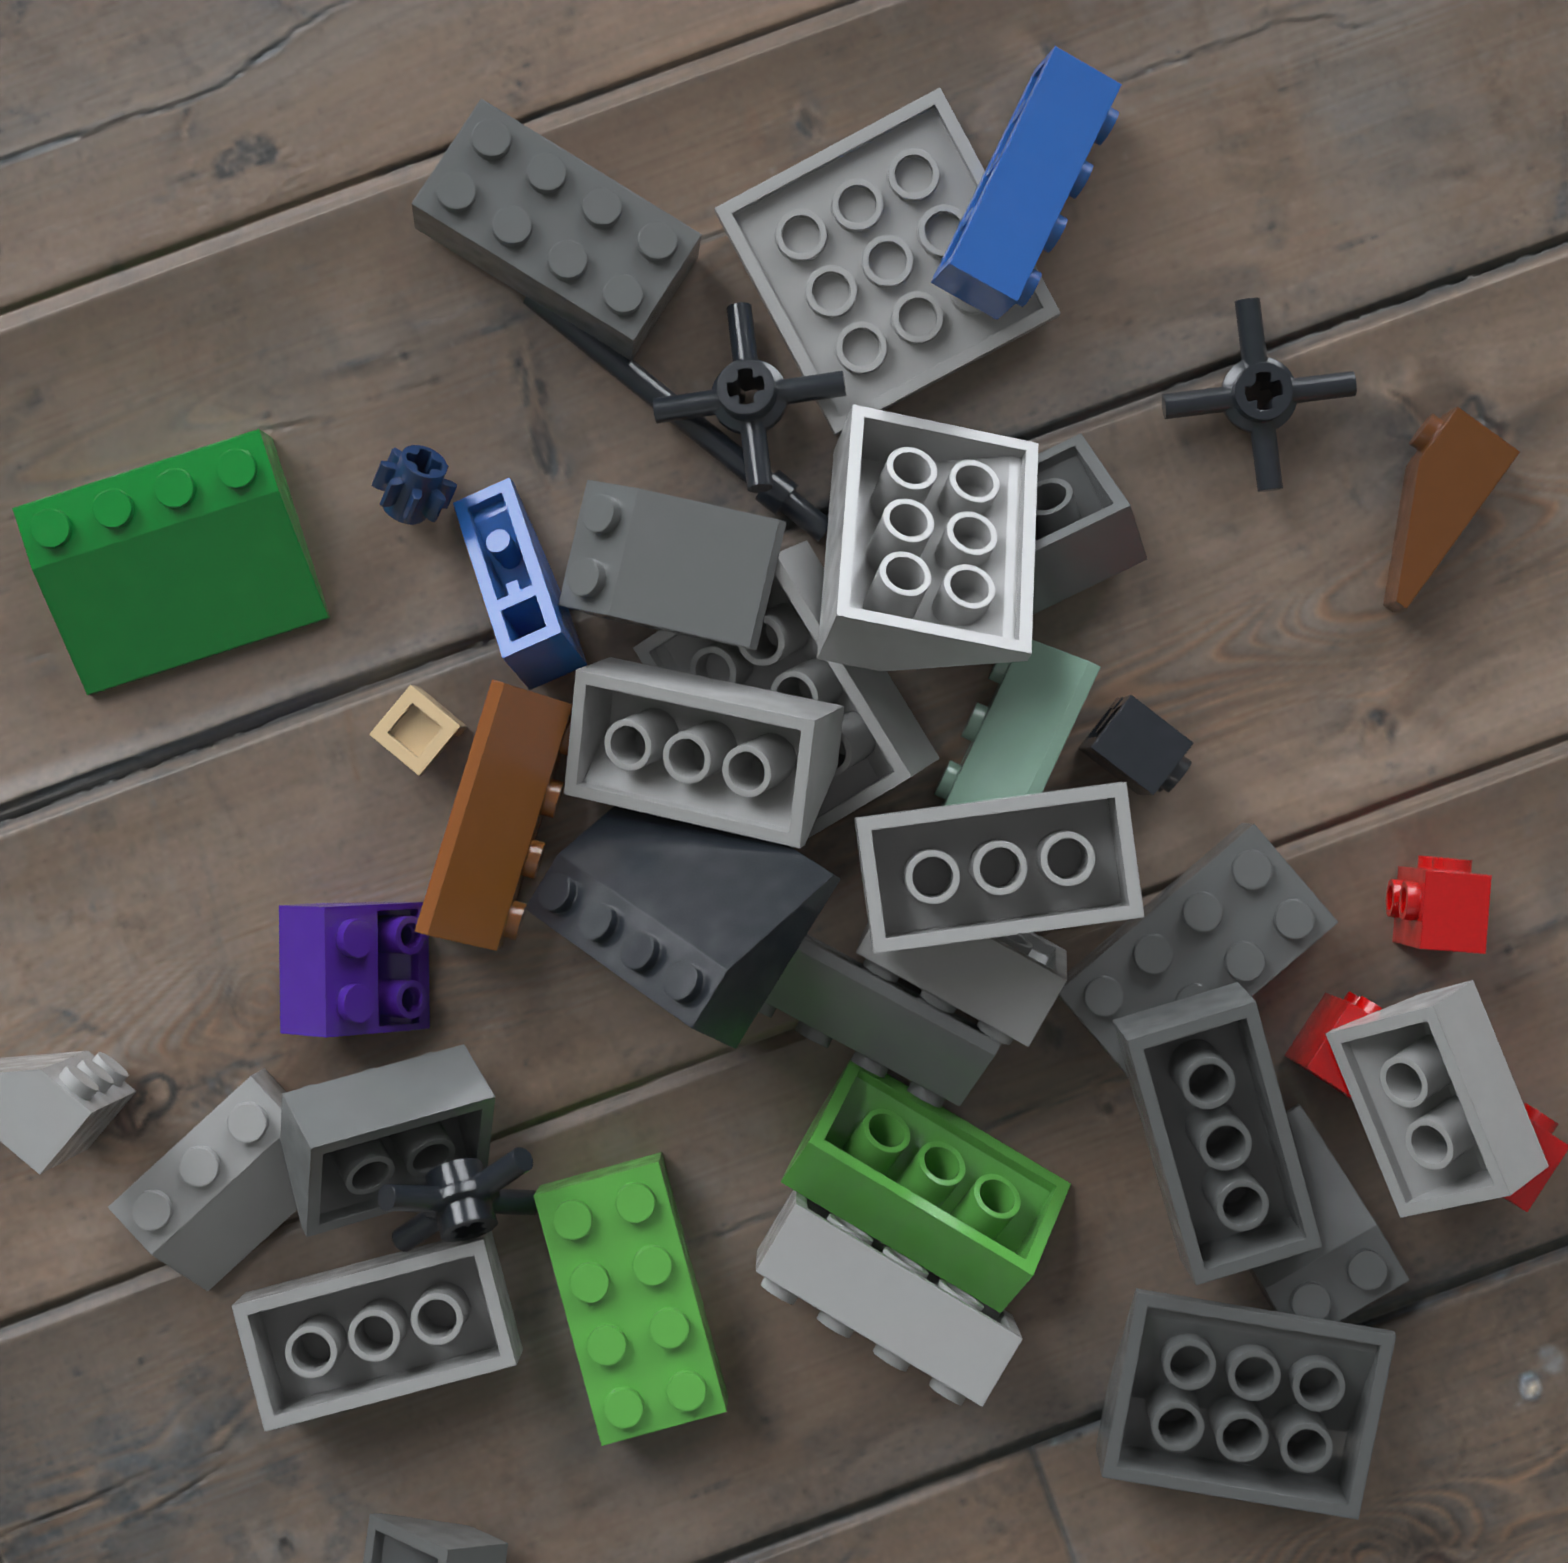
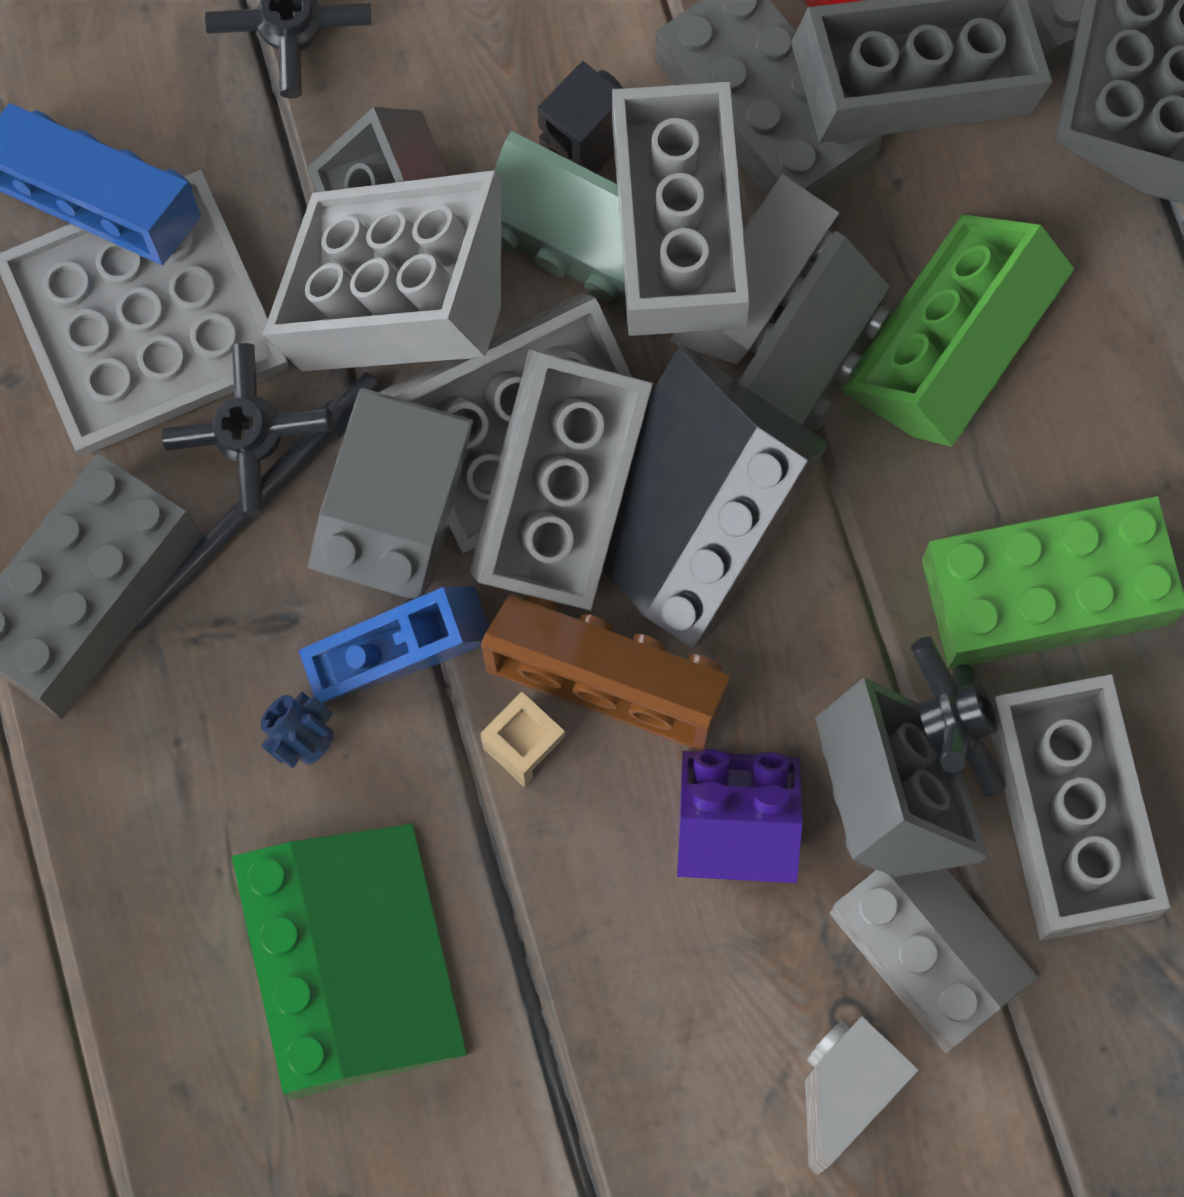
camera: 75 degrees left, 15 degrees down
light grey brick [756,1190,1023,1407] -> none

